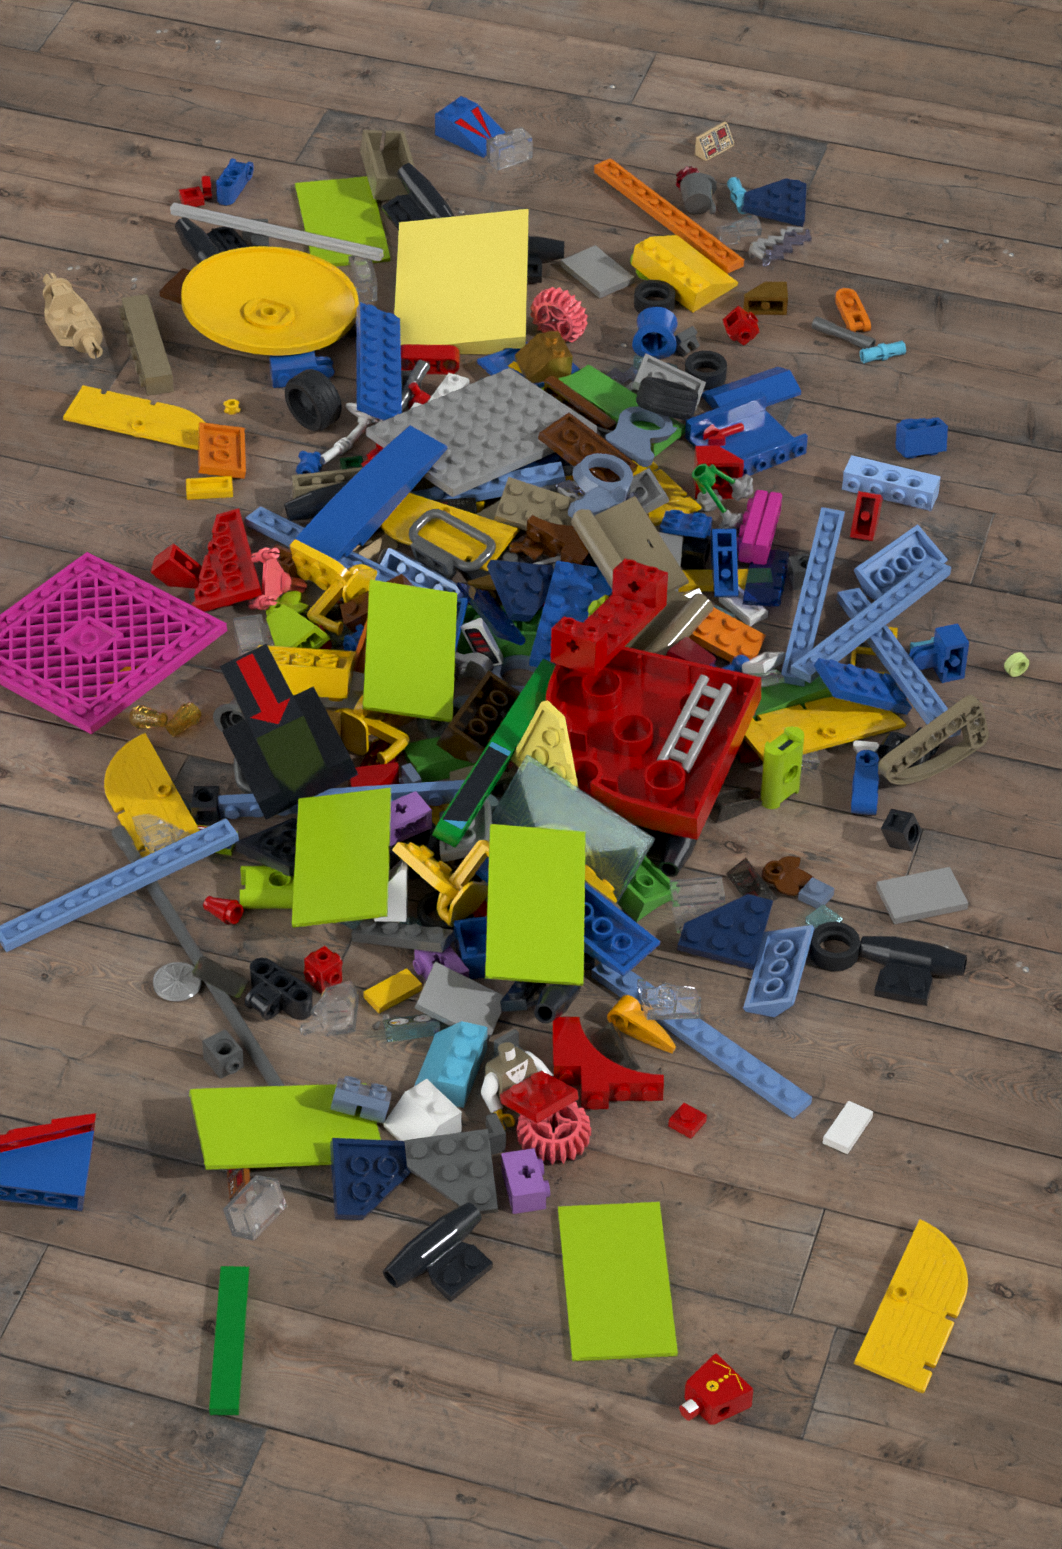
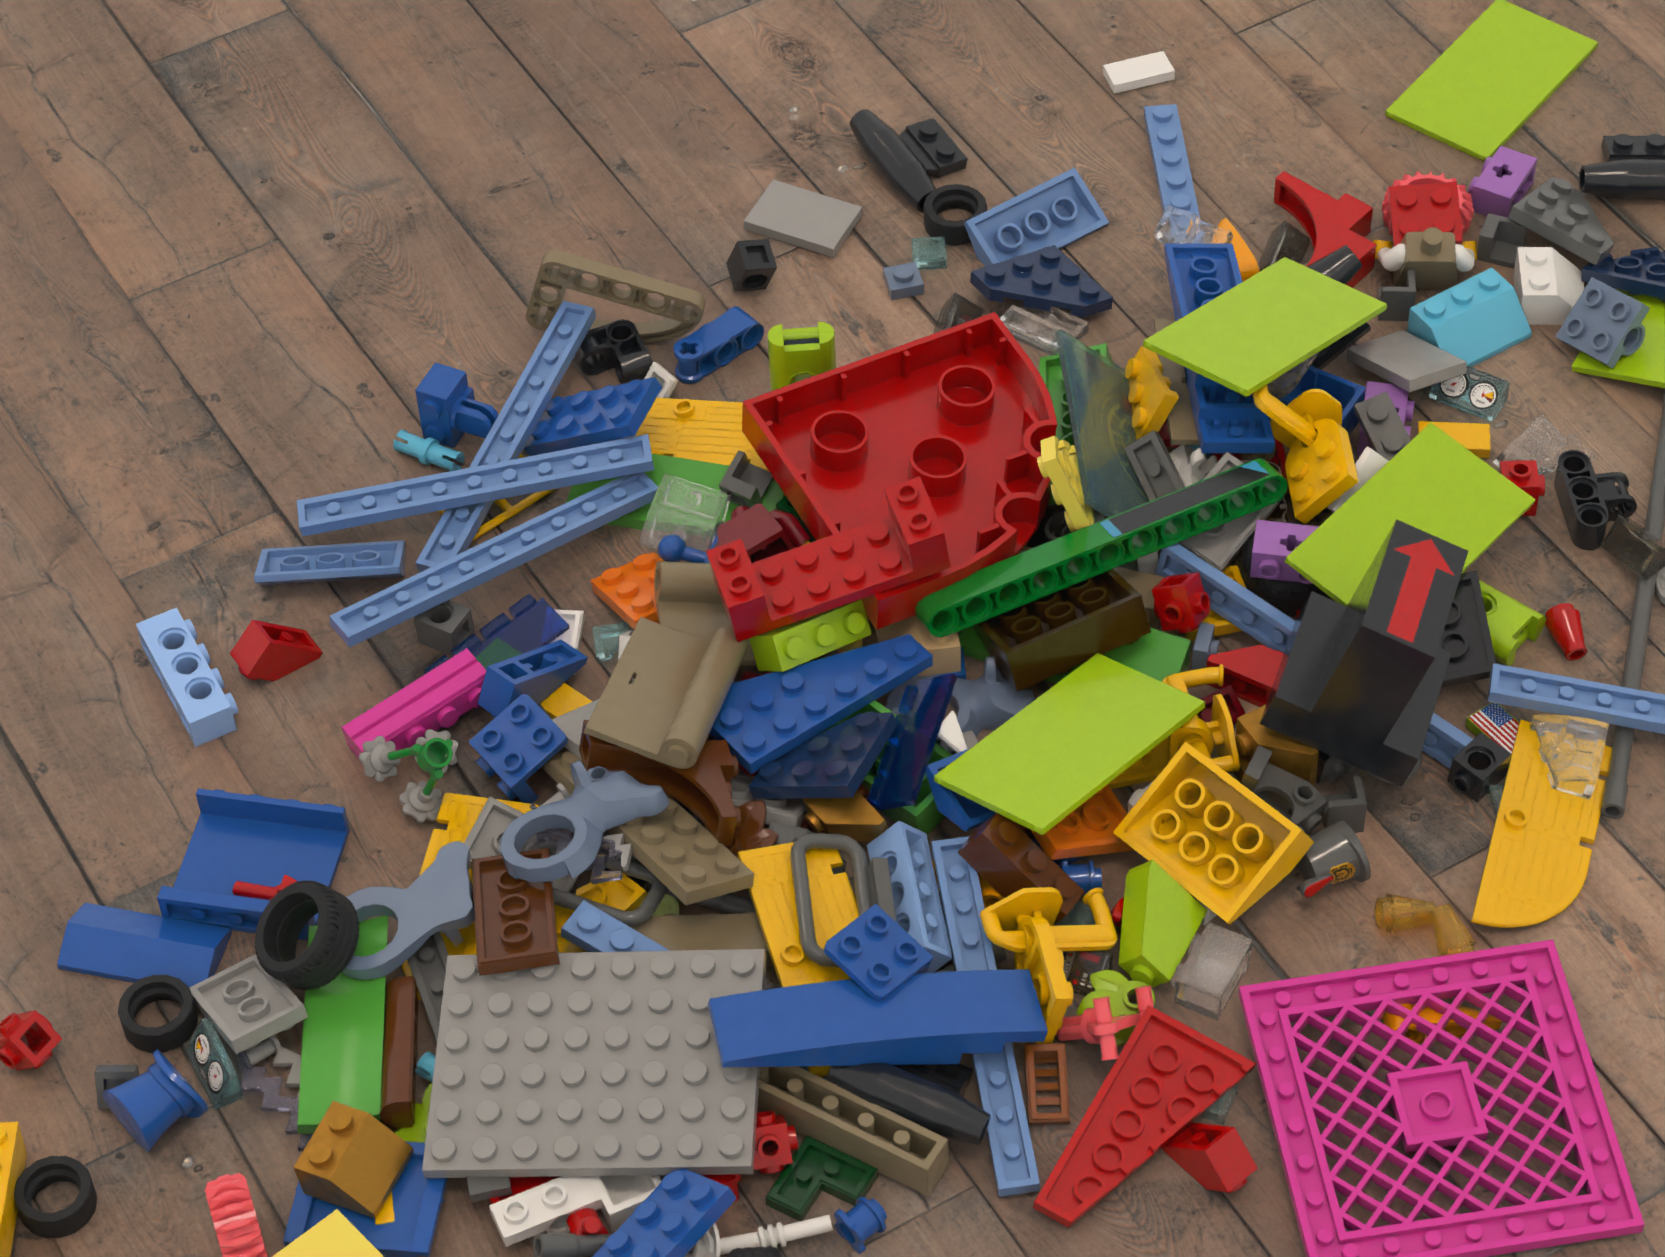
camera: 135 degrees left, 5 degrees up
light grey bar [657,675,732,774] -> none
red plate [668,1103,707,1139] -> none
red slope [693,446,744,500] -> none
white tile [742,652,786,673] -> none
reddish brown plate [762,856,814,896] -> none
blue brick [895,417,948,458] -> none
yellowish green tile [1004,652,1029,677] -> none
none -> blue bracket [824,904,934,1001]
none -> red brick [1152,572,1210,633]

